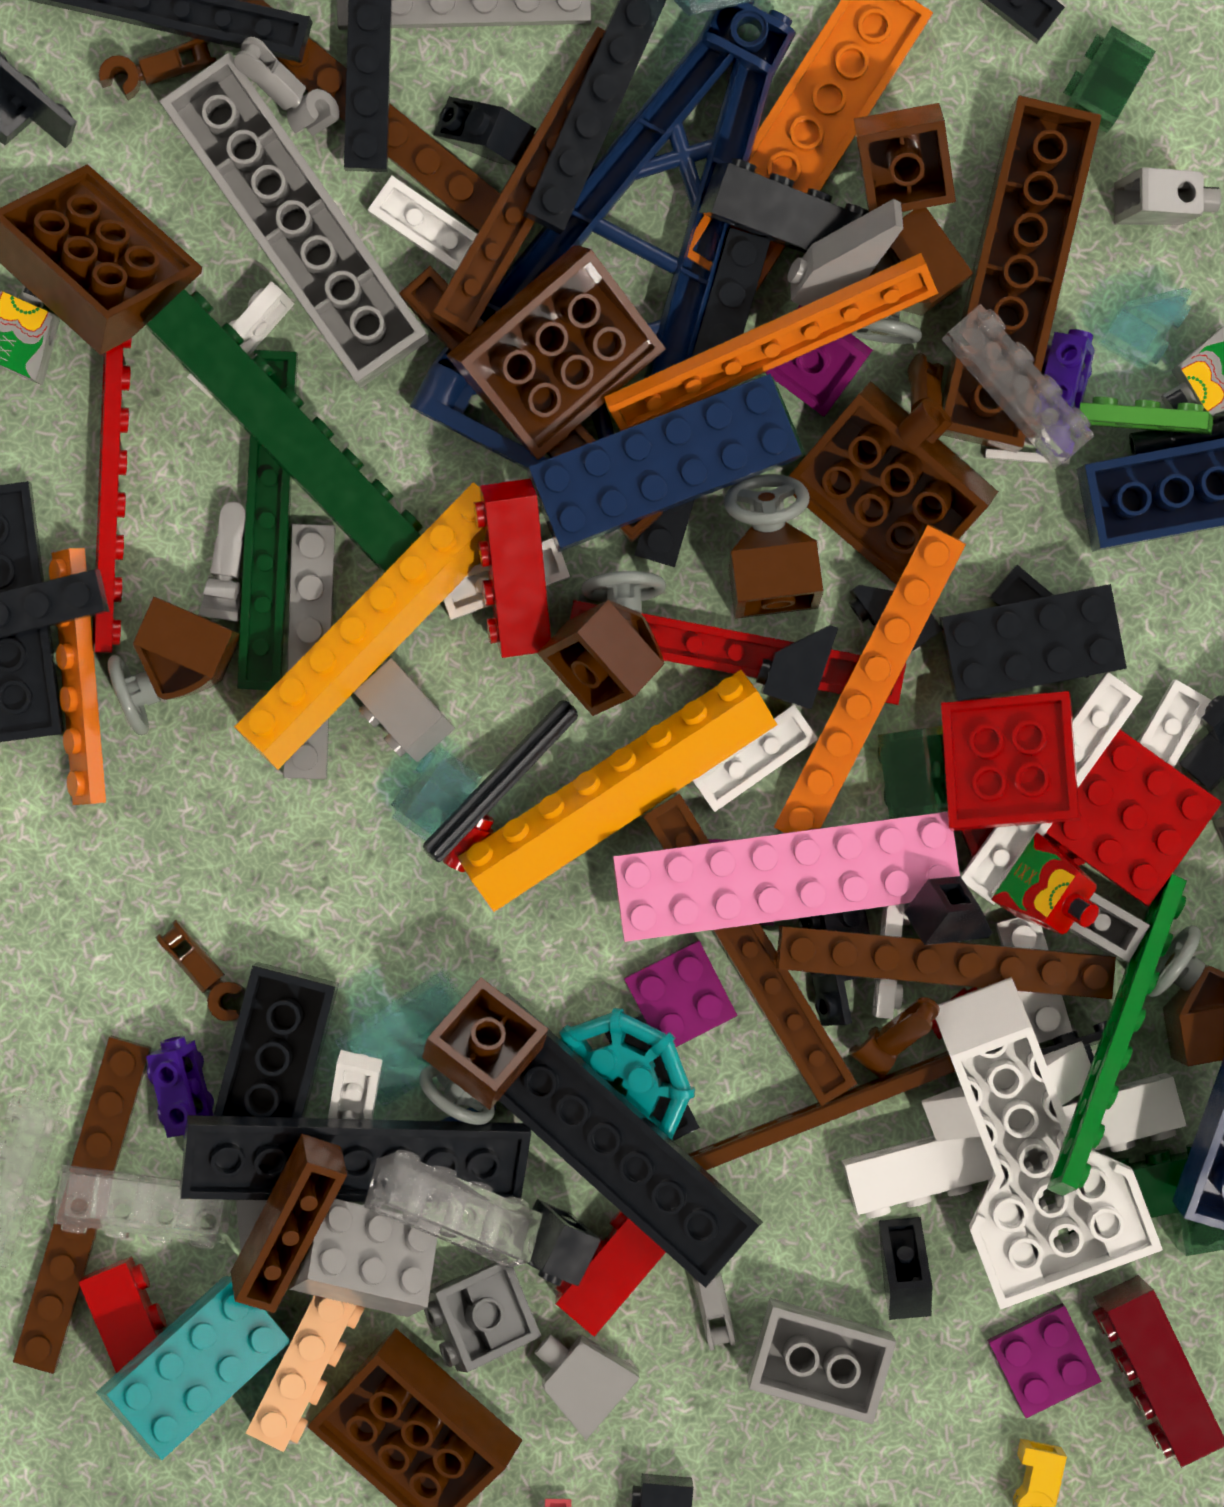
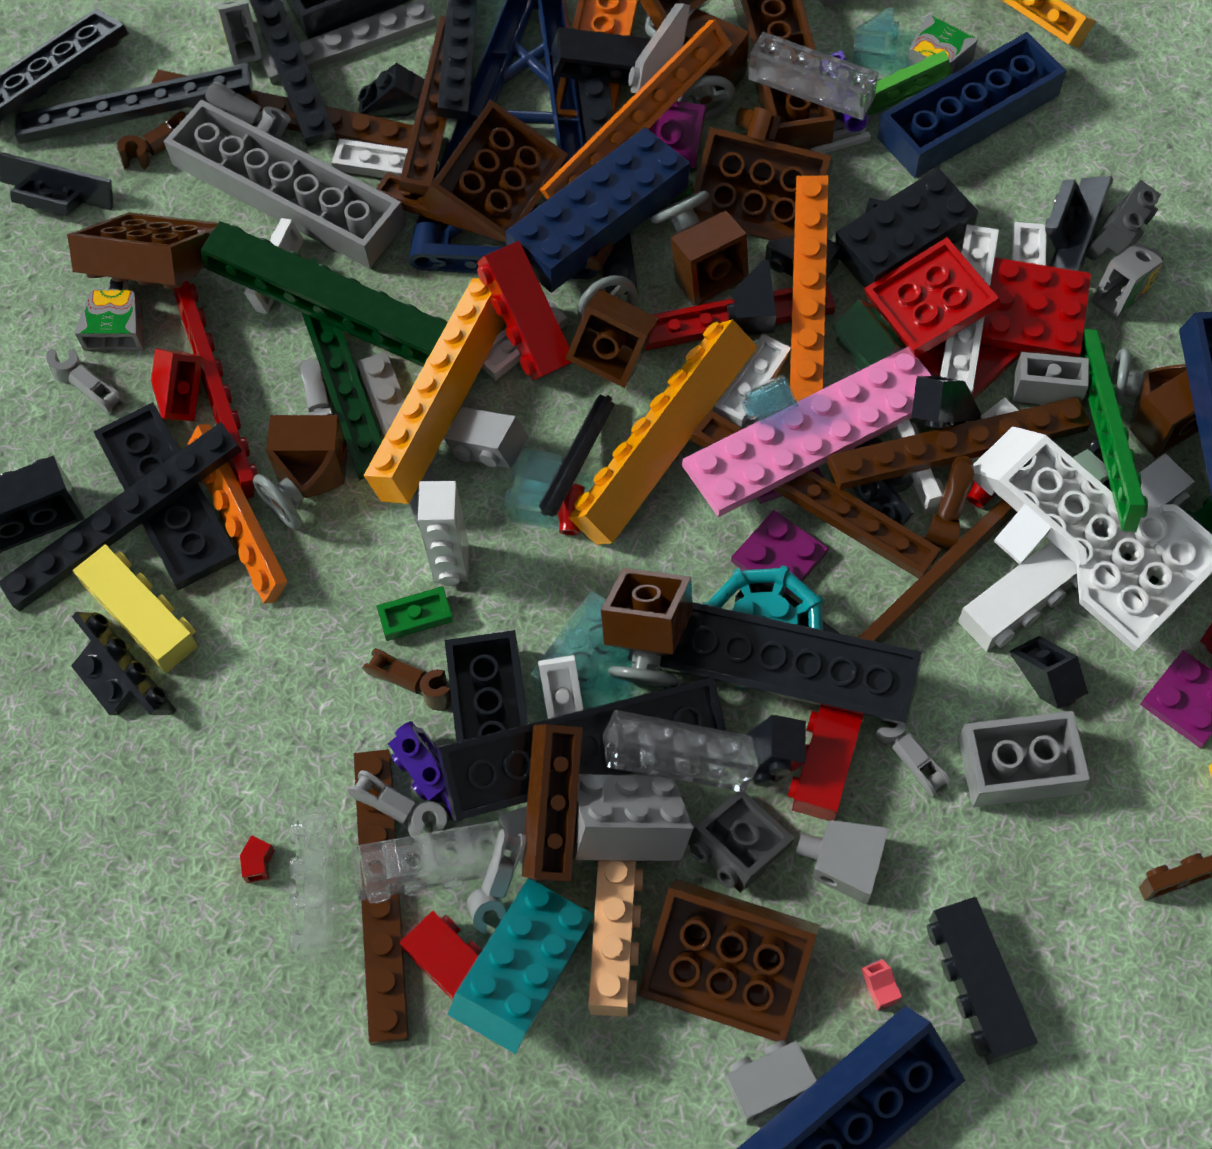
camera: 15 degrees left, 25 degrees down
torso [991,832,1099,935] -> none
none -> red slope [151,348,203,422]
none -> light grey piece [348,770,447,841]
none -> green plate [376,586,454,641]
none -> white brick [418,481,469,586]
none -> light grey piece [467,829,526,934]
none -> clear light blue slope [740,375,799,424]

